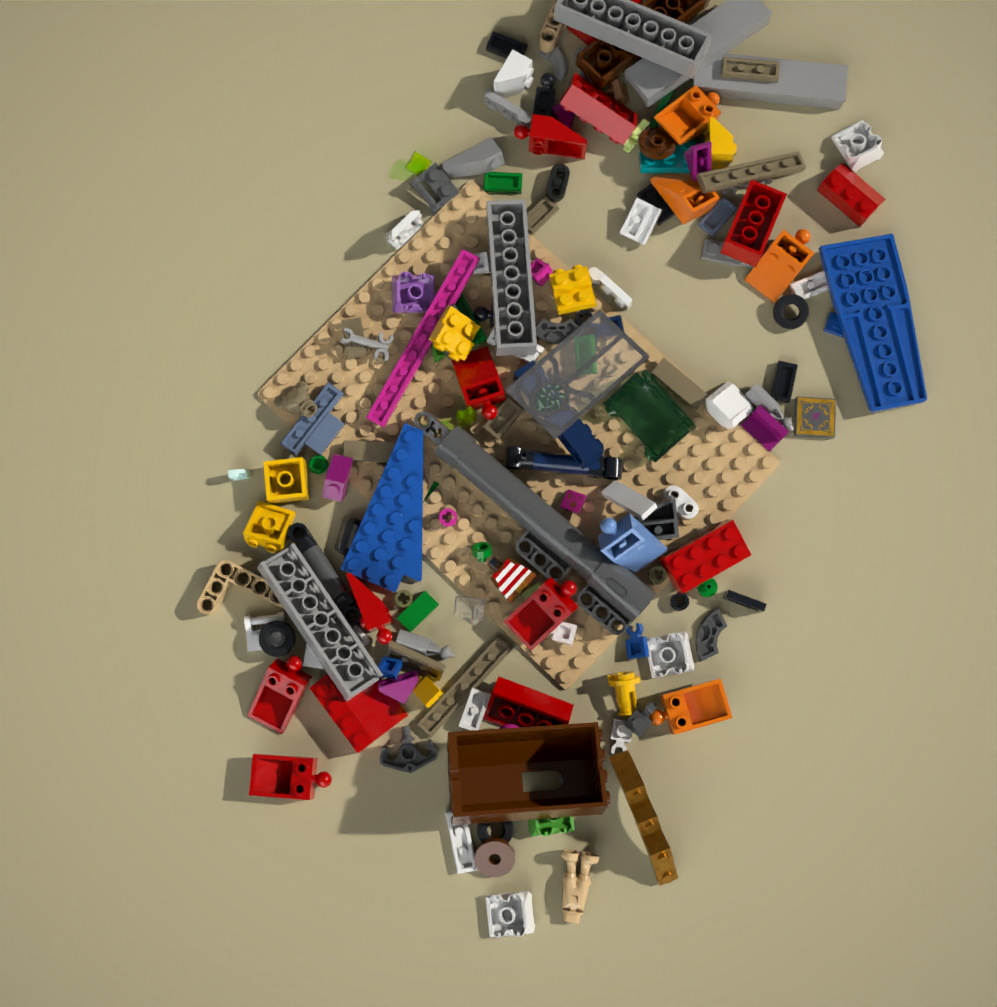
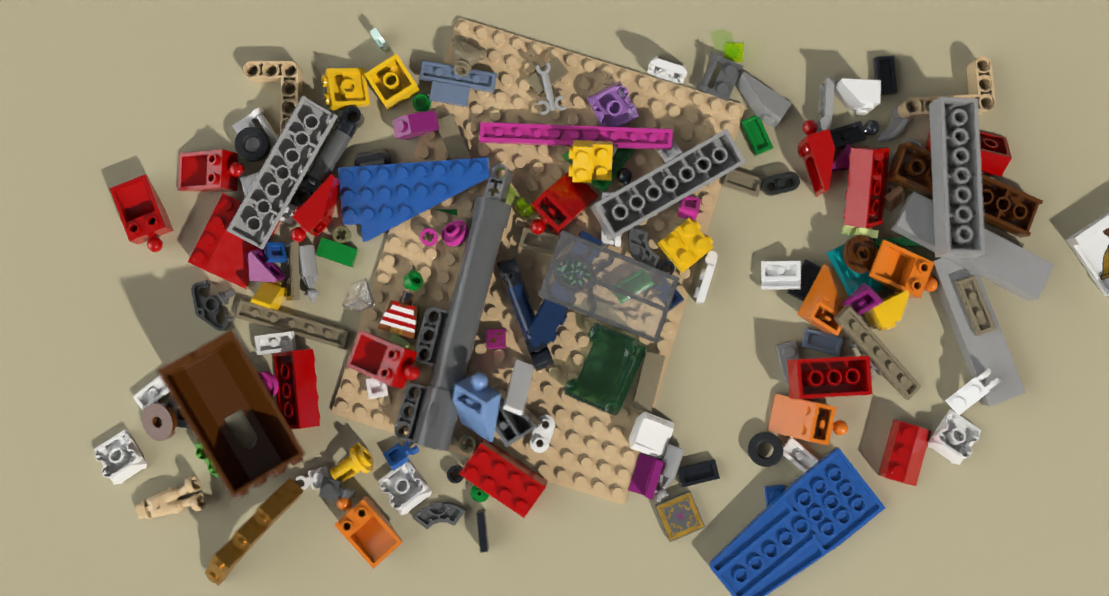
camera: 60 degrees right, 5 degrees up
none -> dark pink plate [441,220,469,246]
none -> white hinge [945,368,1001,415]

